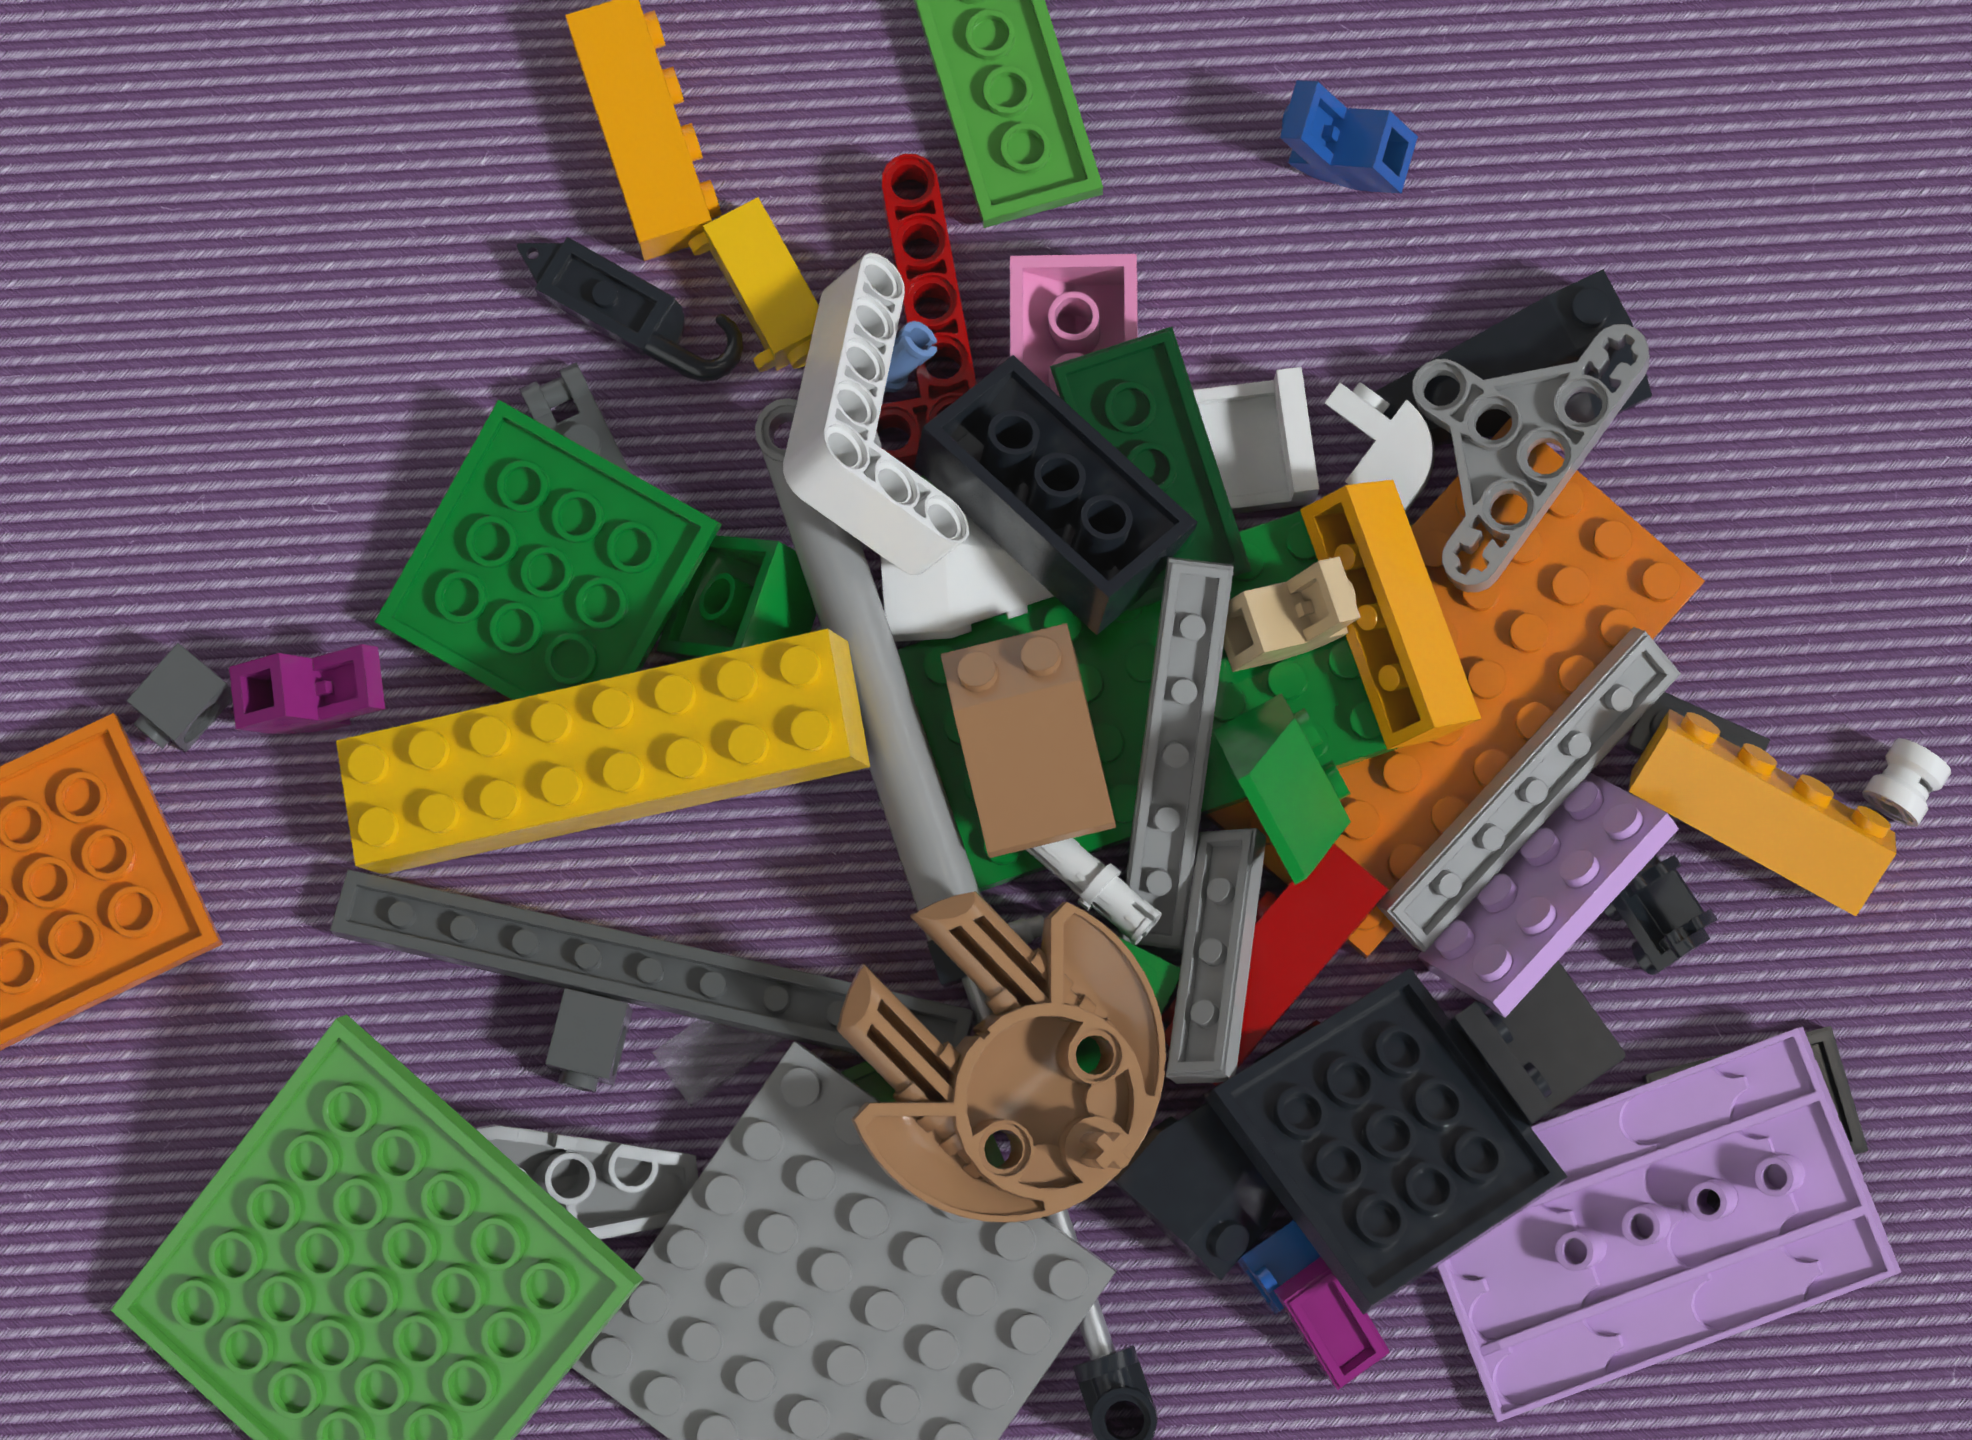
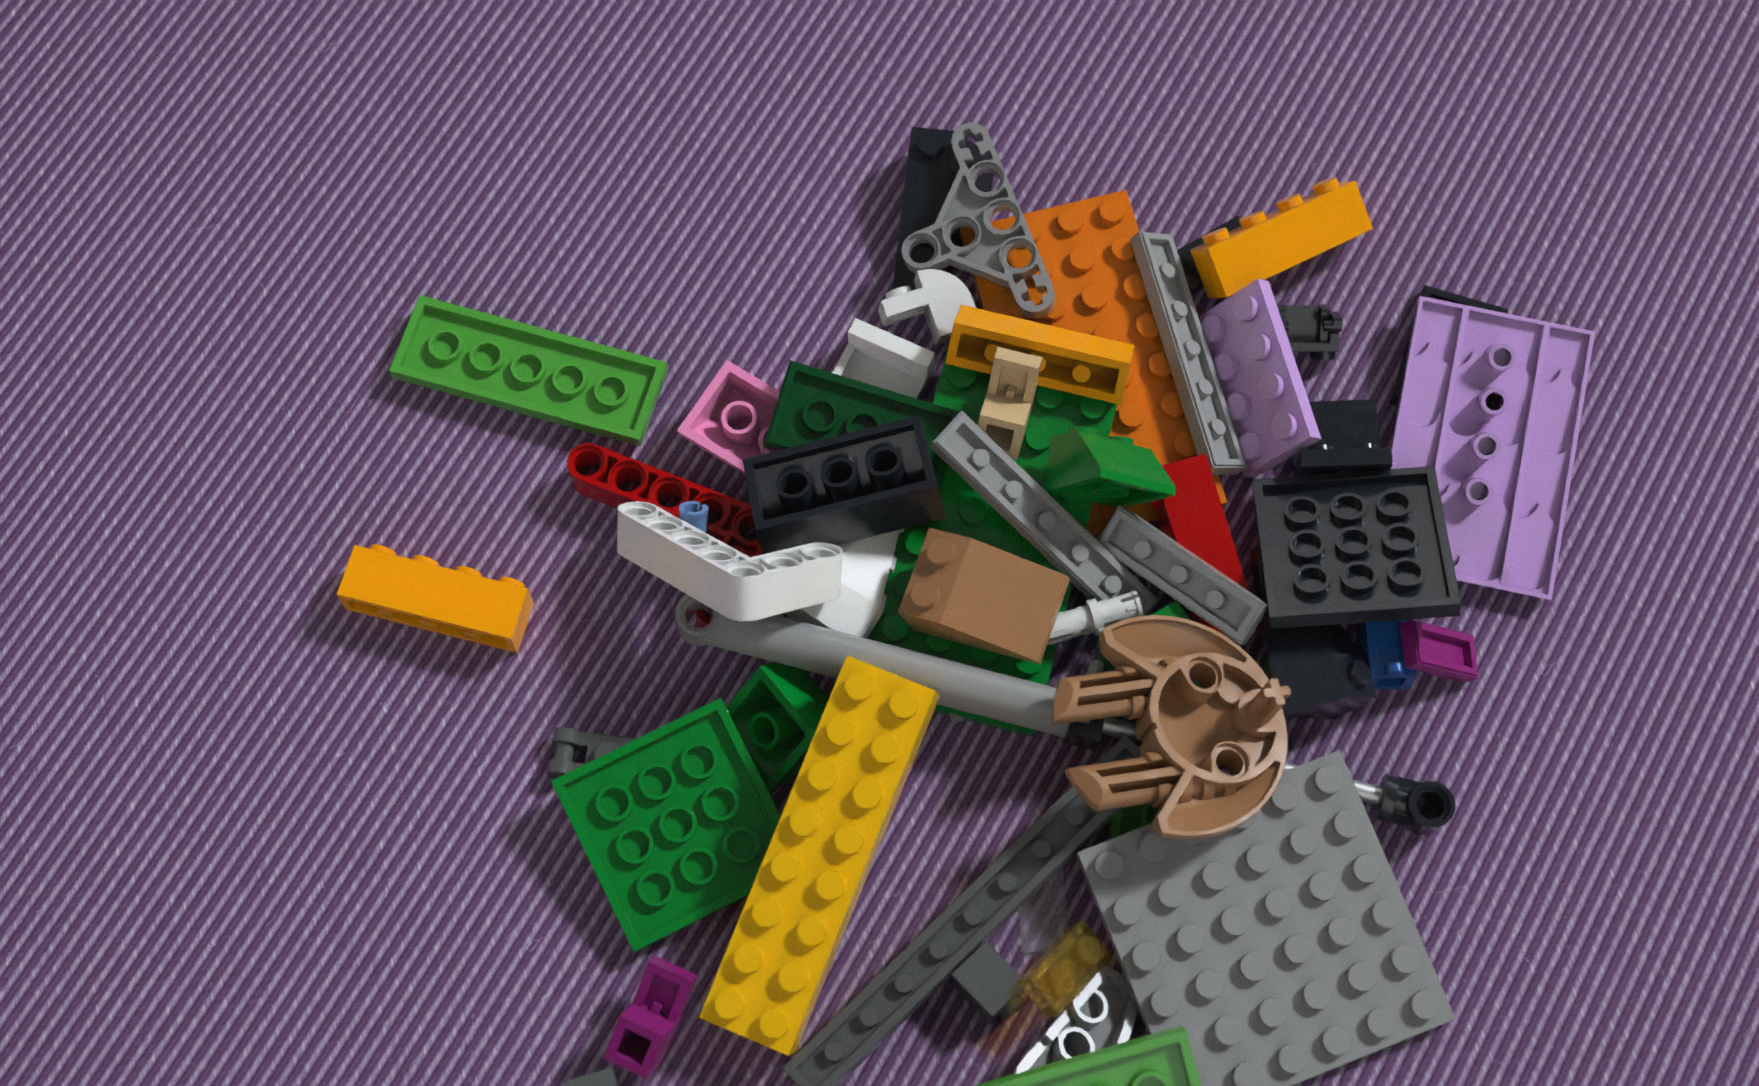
camera: 55 degrees left, 10 degrees down
black plate [517,237,744,382] -> none
yellow brick [688,197,819,372] -> none
blue brick [1280,80,1418,194] -> none
white wheel [1862,738,1951,827] -> none
none -> clear yellow plate [1018,919,1112,1019]

